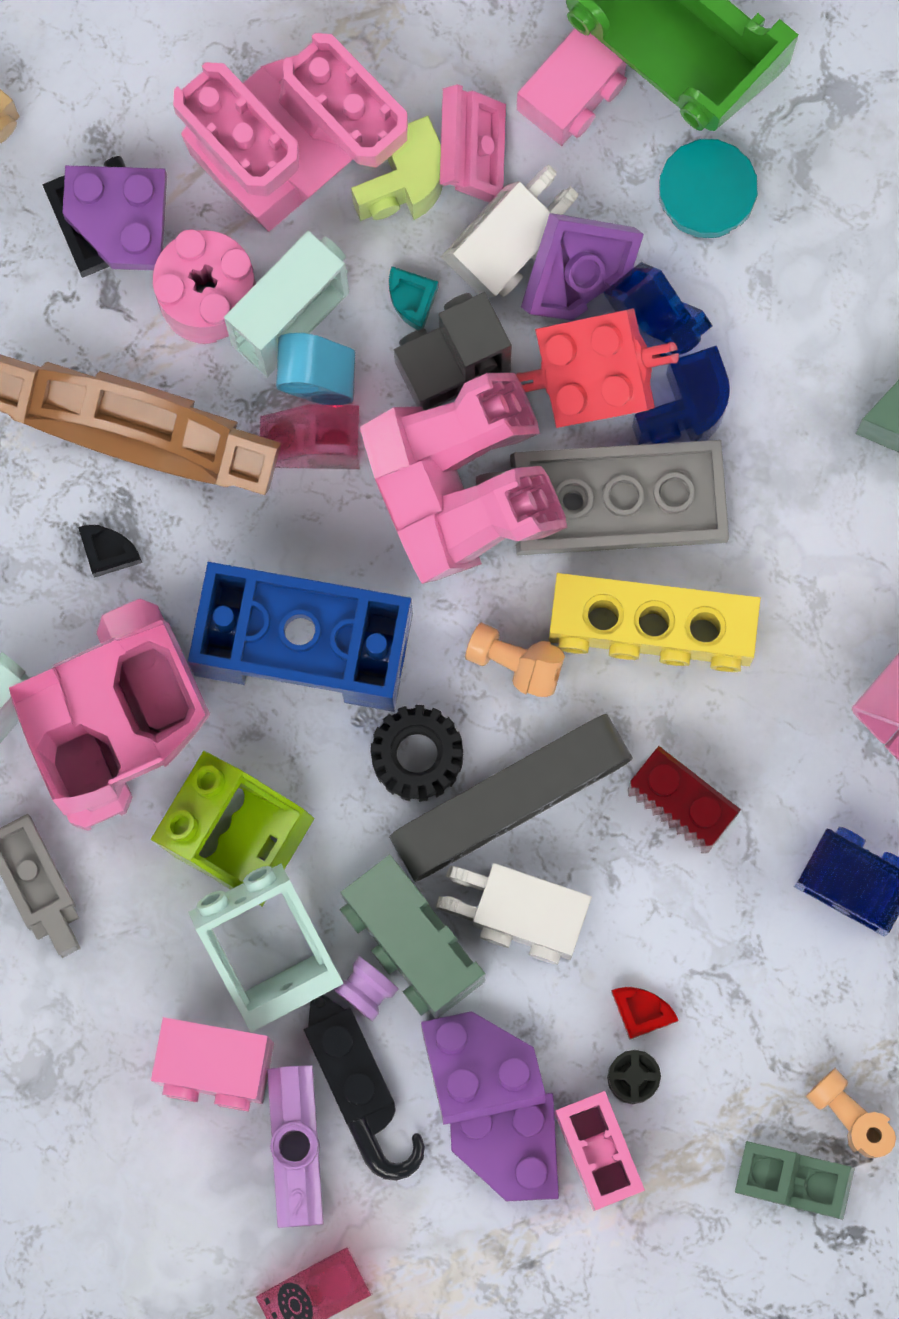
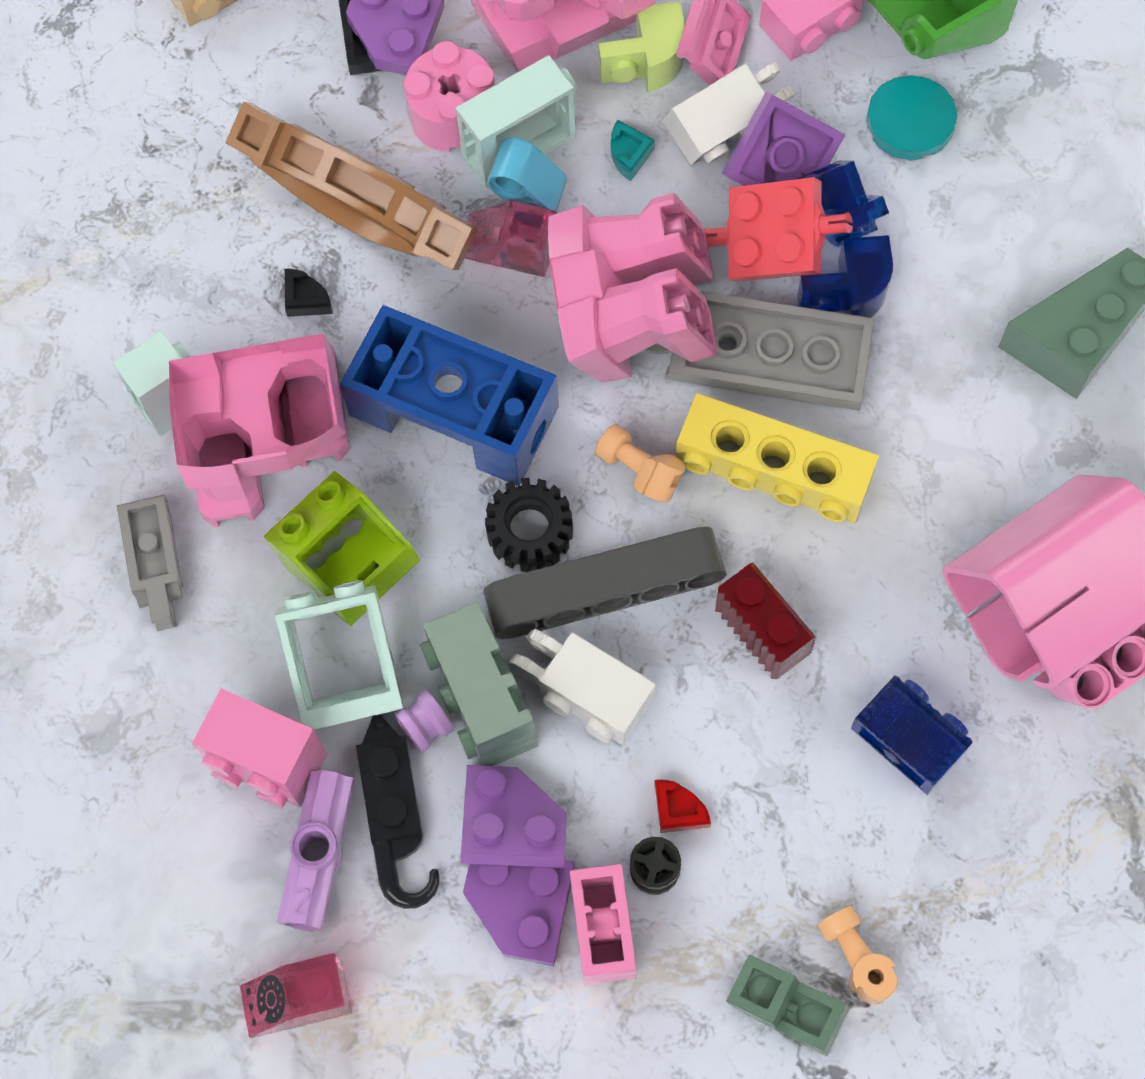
camera: 15 degrees right, 10 degrees down
dark grey brick [394,292,512,411] -> none

